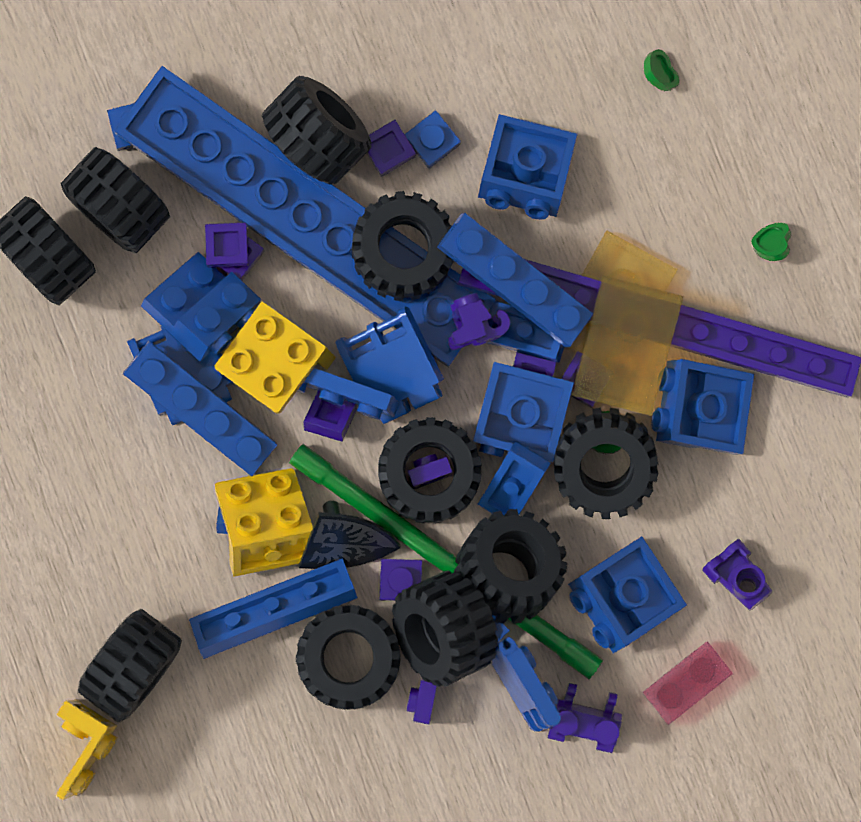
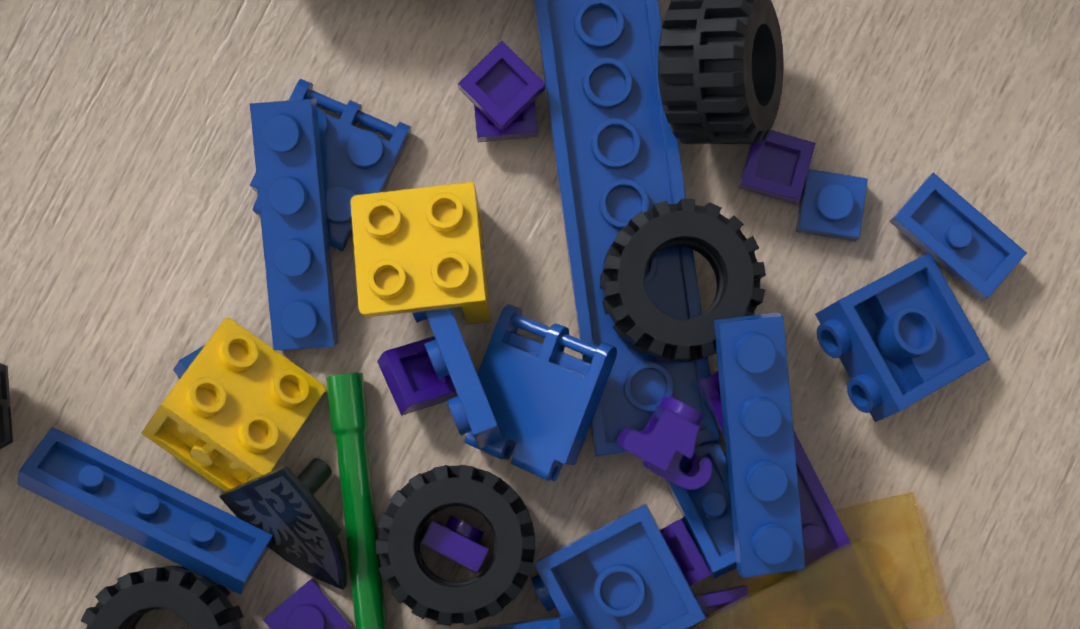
camera: 50 degrees right, 0 degrees up
blue plate [141,252,261,362] -> none
none -> blue plate [889,172,1027,301]

